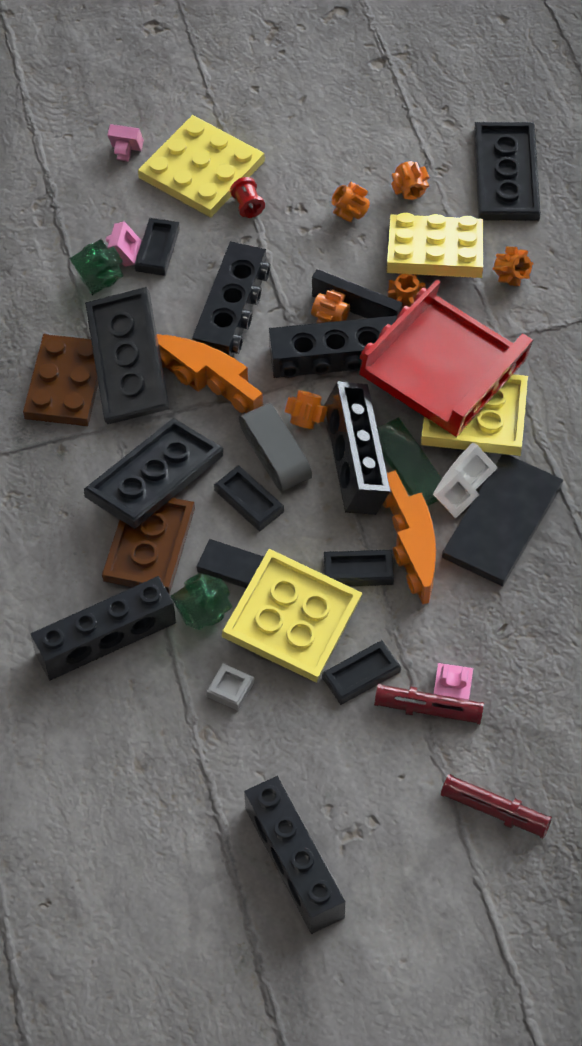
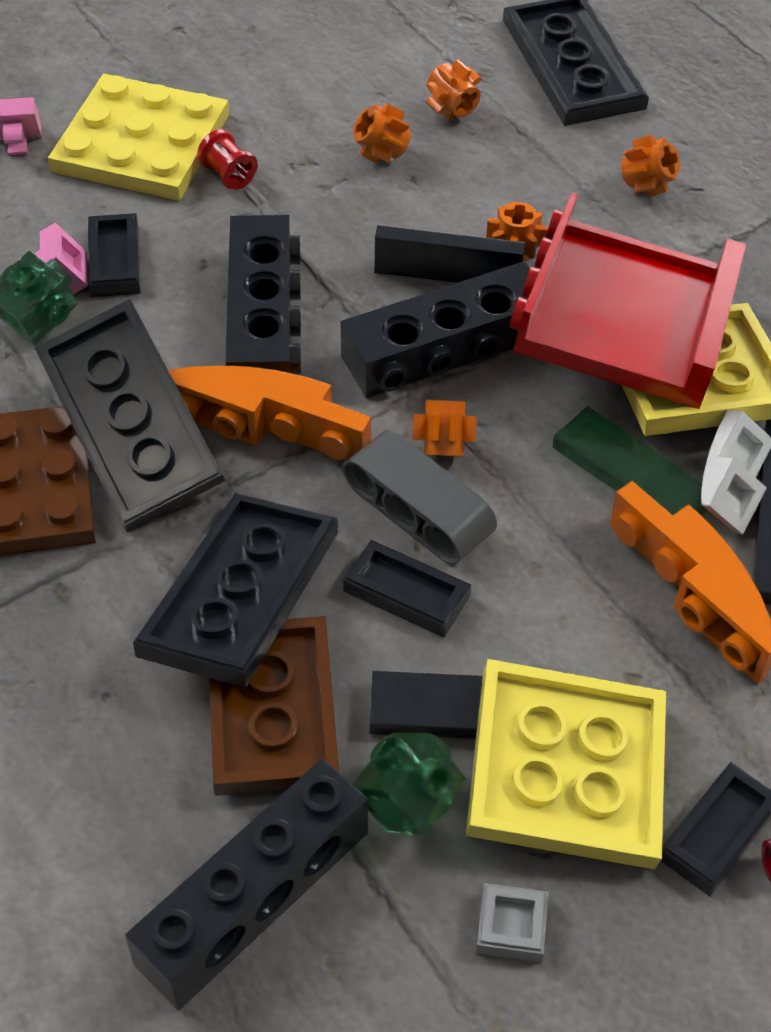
camera: 20 degrees left, 5 degrees down
orange gear [311,290,350,323] -> none
black brick [324,381,391,515] -> none
black tile [324,549,394,586] -> none
light yellow plate [387,213,483,278] -> none

